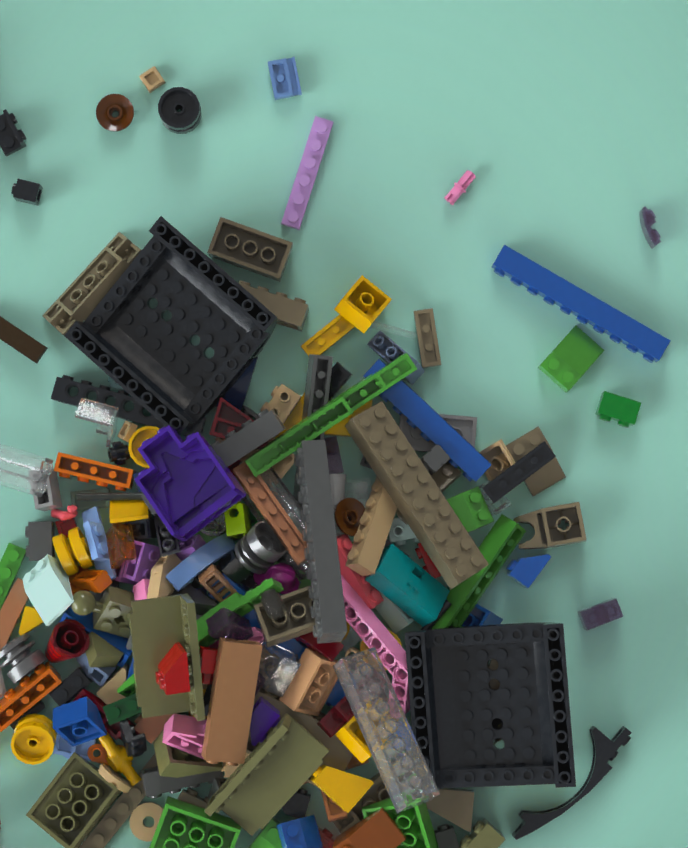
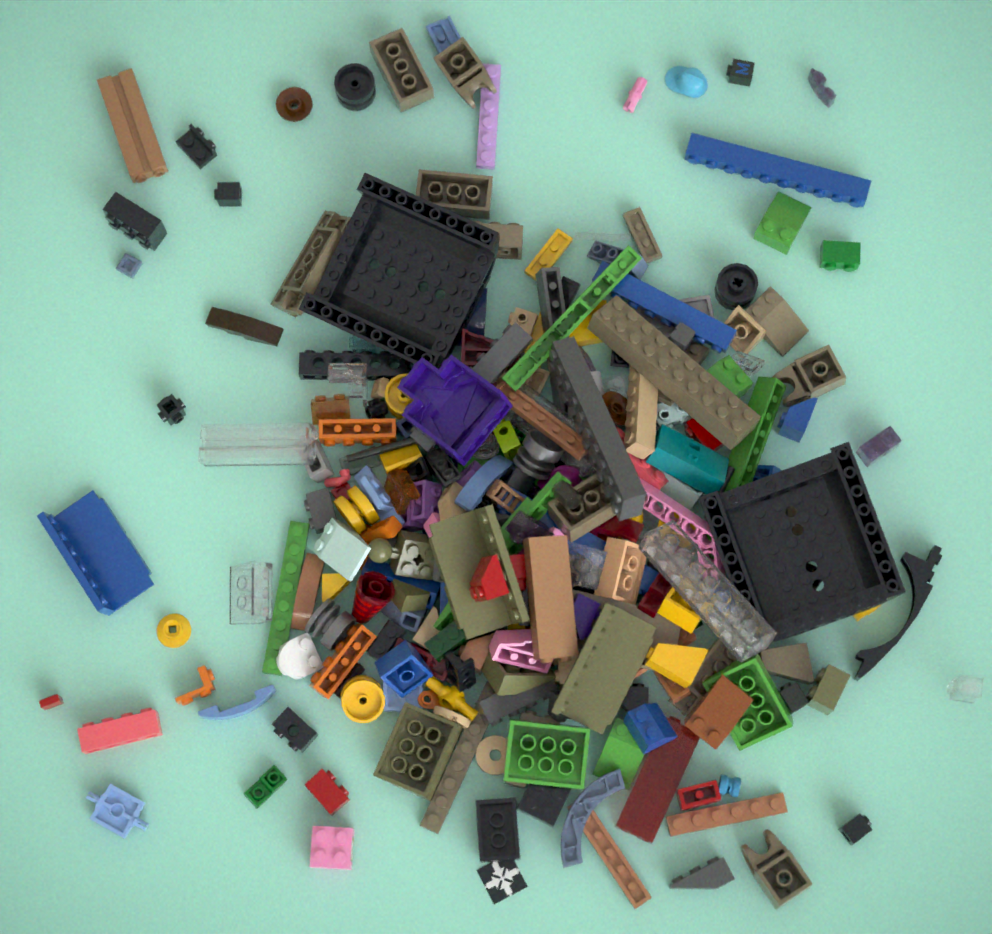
camera: 10 degrees left, 10 degrees down
tan tile [139,66,165,93] -> none
yellow brick [334,275,392,334] -> none
black tile [482,441,556,503] -> none
none -> clear orange bracket [311,394,351,425]
none -> dark tan brick [369,28,434,112]
none -> dark tan brick [433,37,497,109]
none -> medium azure piece [665,66,708,98]
none -> black wheel [714,263,758,311]
none -> pearl dark grey brick [726,58,755,87]

